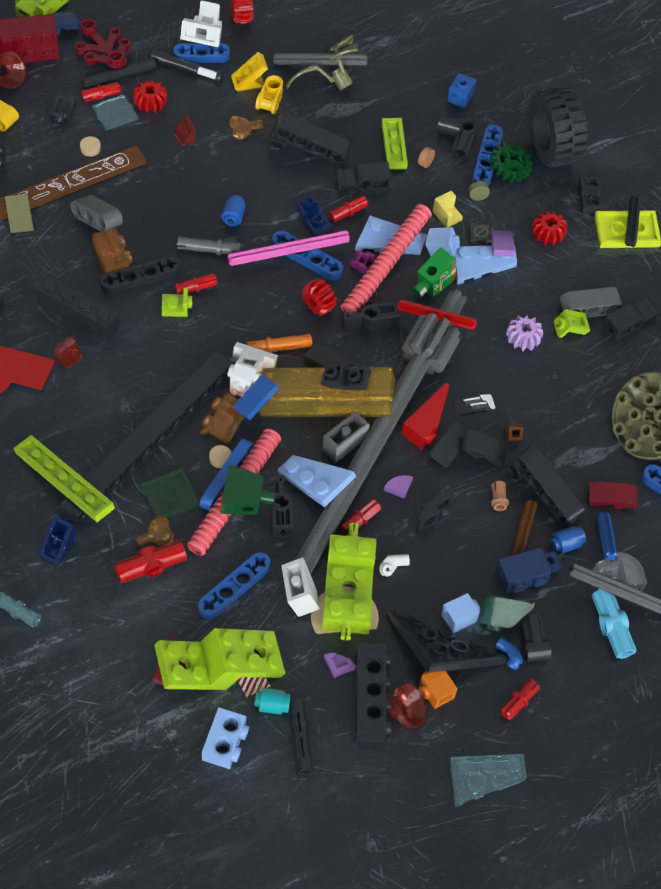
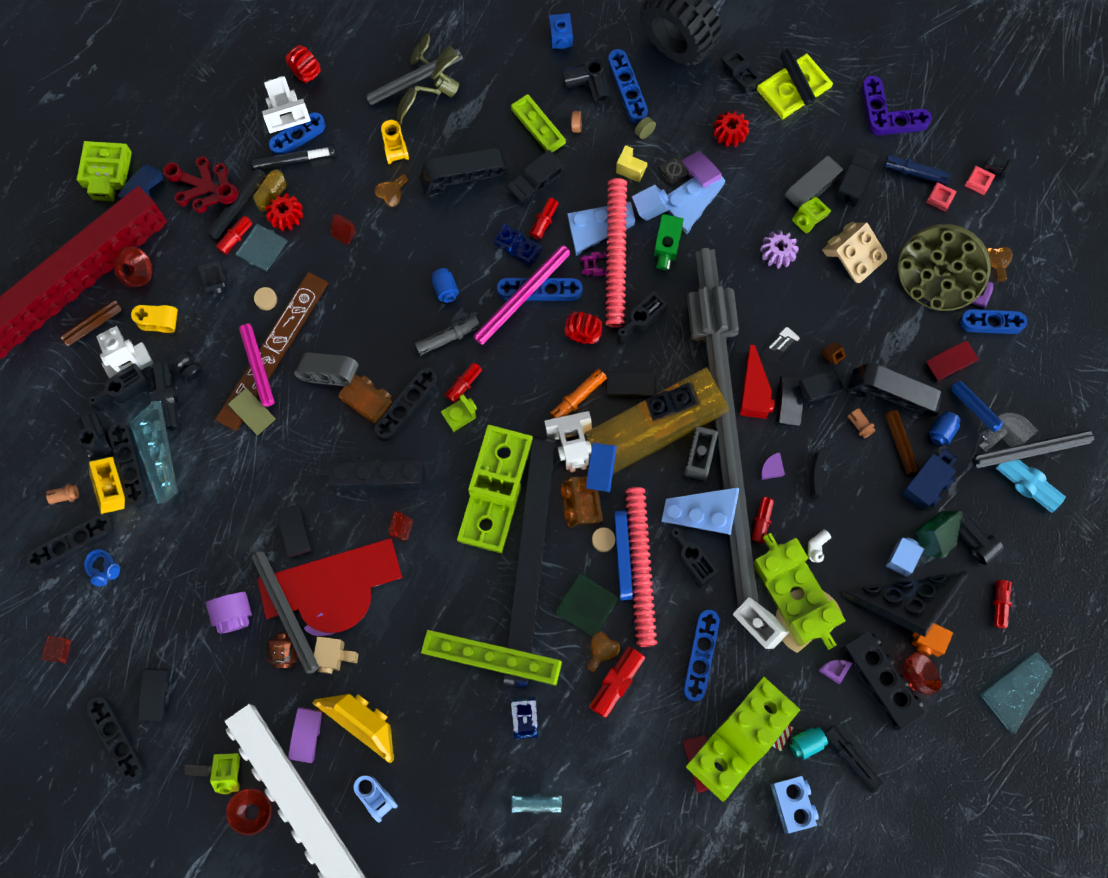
camera: 25 degrees left, 15 degrees up
dark green torso [220,465,276,515] -> none
yellow slope [231,52,268,91] -> none
red axle [397,300,477,330] -> none
dark green gear [489,142,533,183] -> none
blue arm [495,638,523,670] -> none
none -> dark pink axle [239,324,274,407]
none -> clear yellow arm [253,169,287,212]
none -> lime bracket [457,425,533,554]
none -> tan bracket [822,222,887,283]

